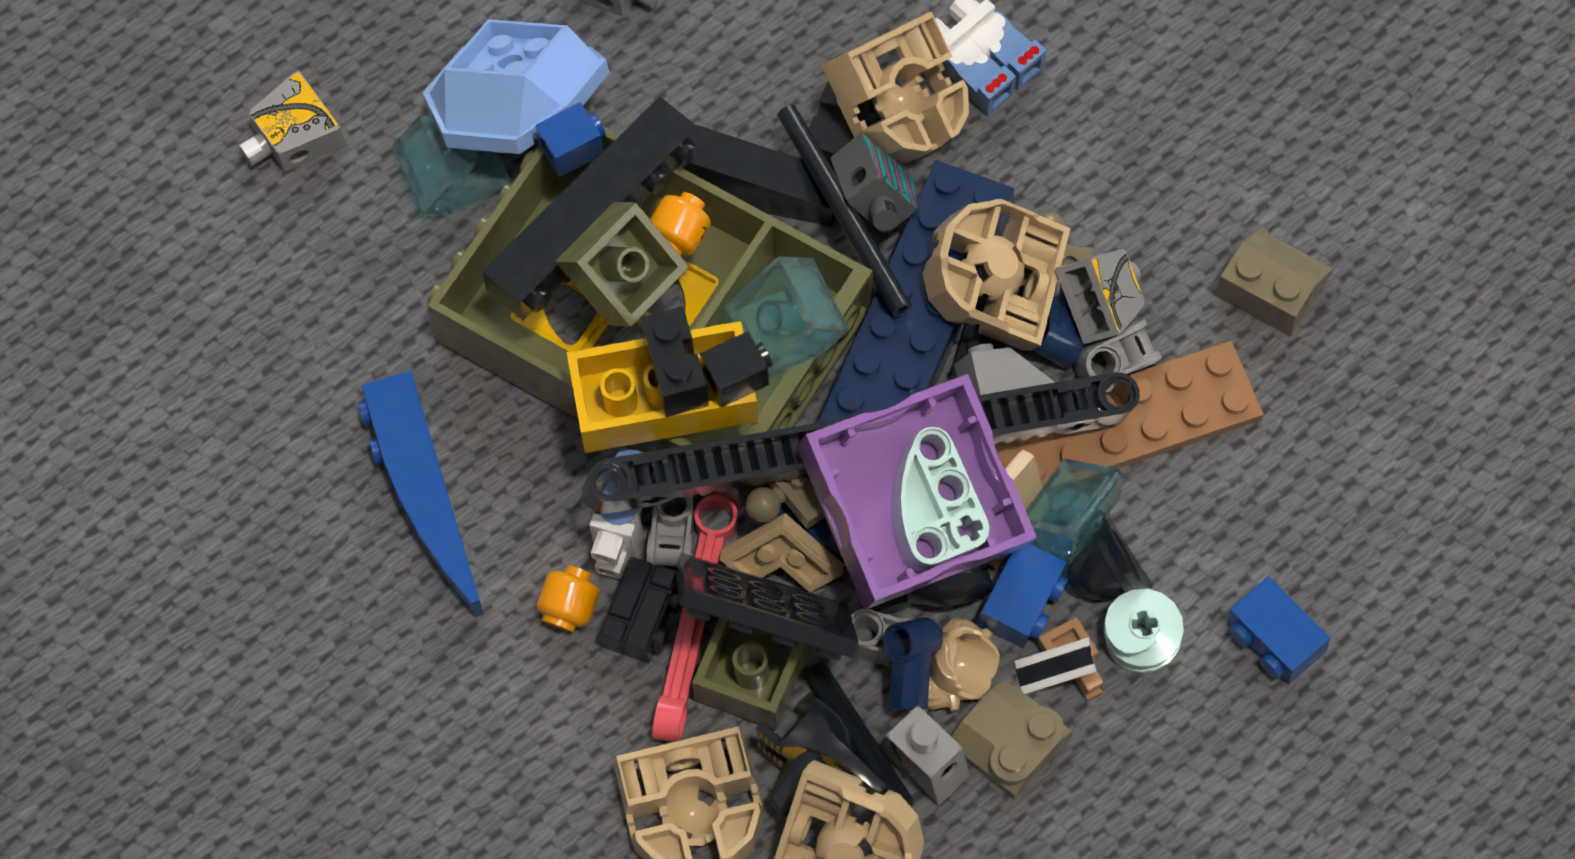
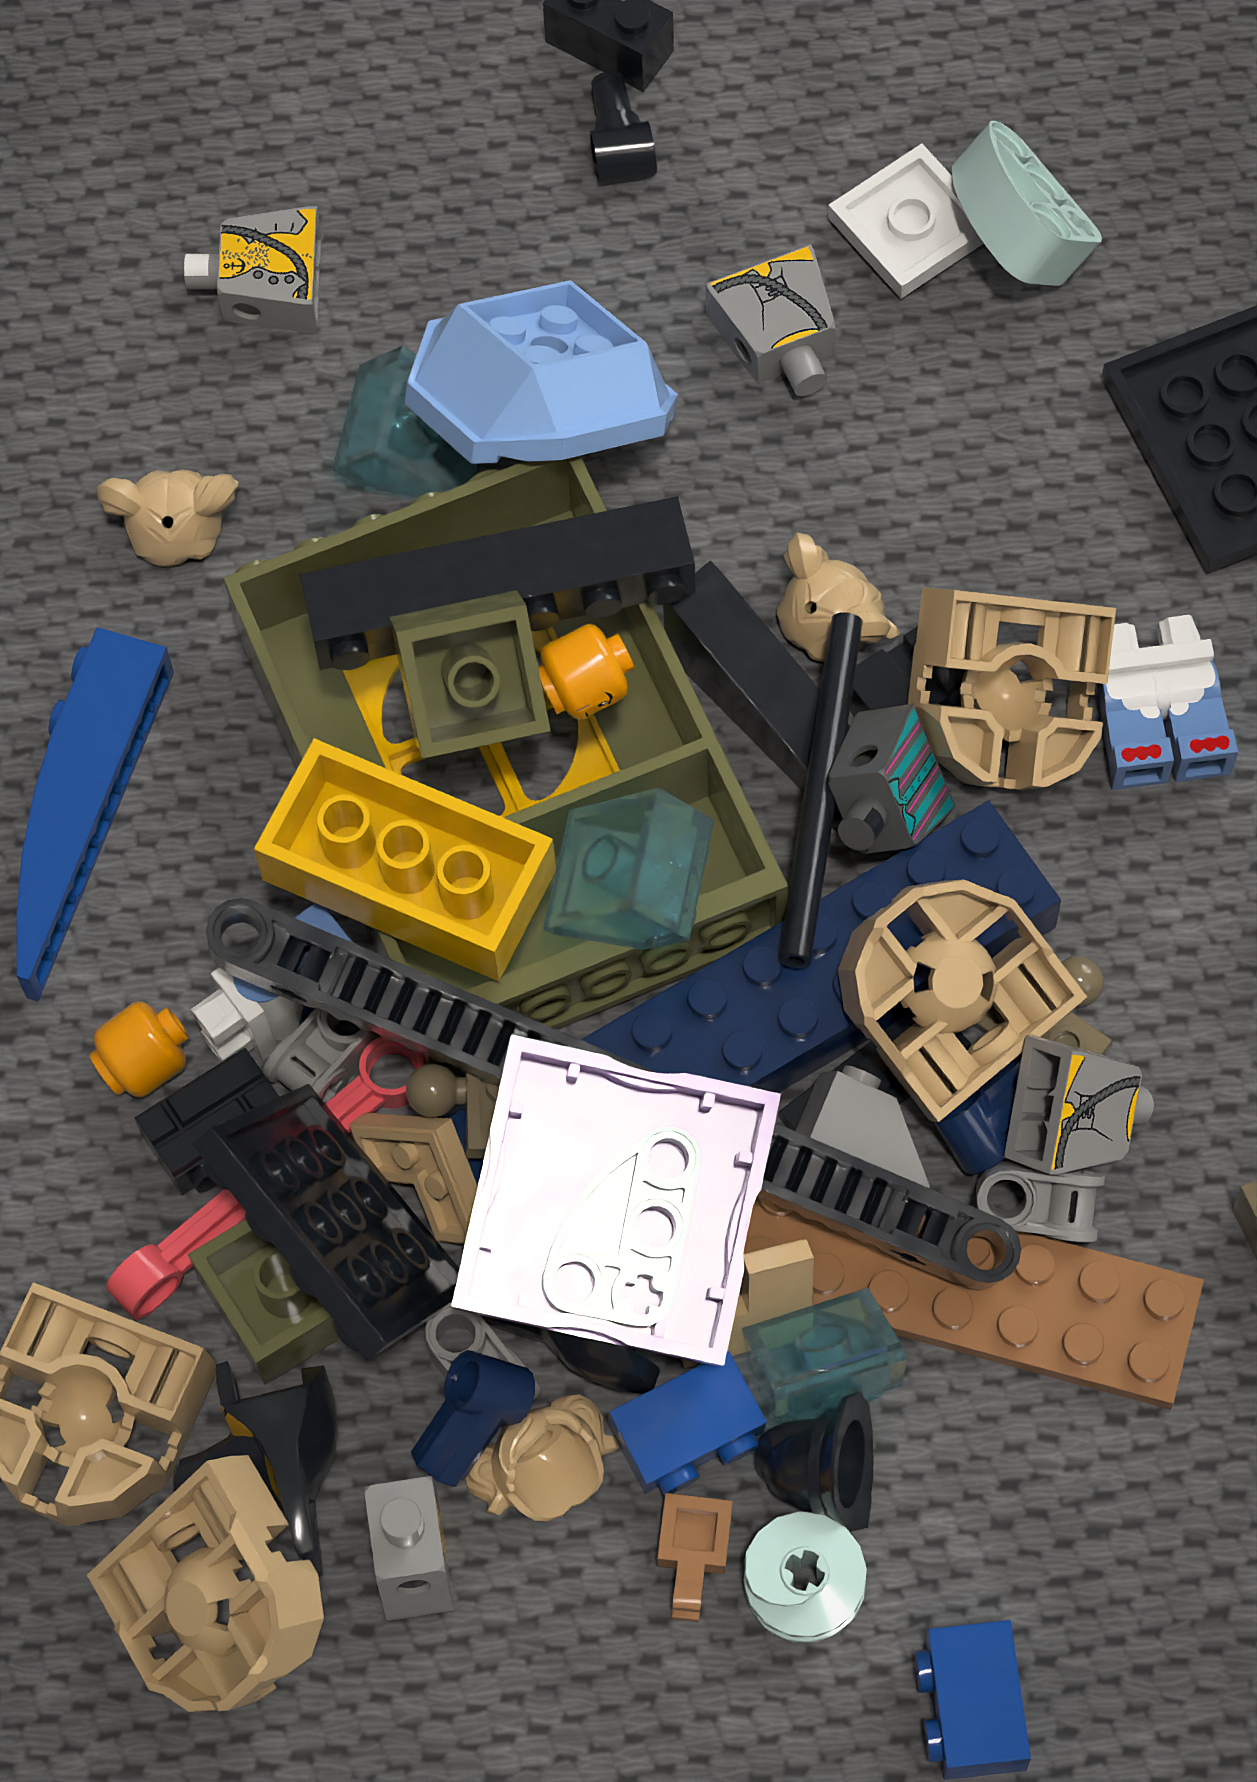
camera: 35 degrees right, 0 degrees up
blue brick [535,102,606,177] -> none
black brick [640,306,709,417] -> none
black brick [700,331,773,408] -> none
black axle [805,662,913,807] -> none
dark tan slope [951,679,1073,800] -> none
sticker [1014,637,1096,694] -> none
none -> tan hair [96,469,239,567]
none -> tan hair [777,532,900,662]

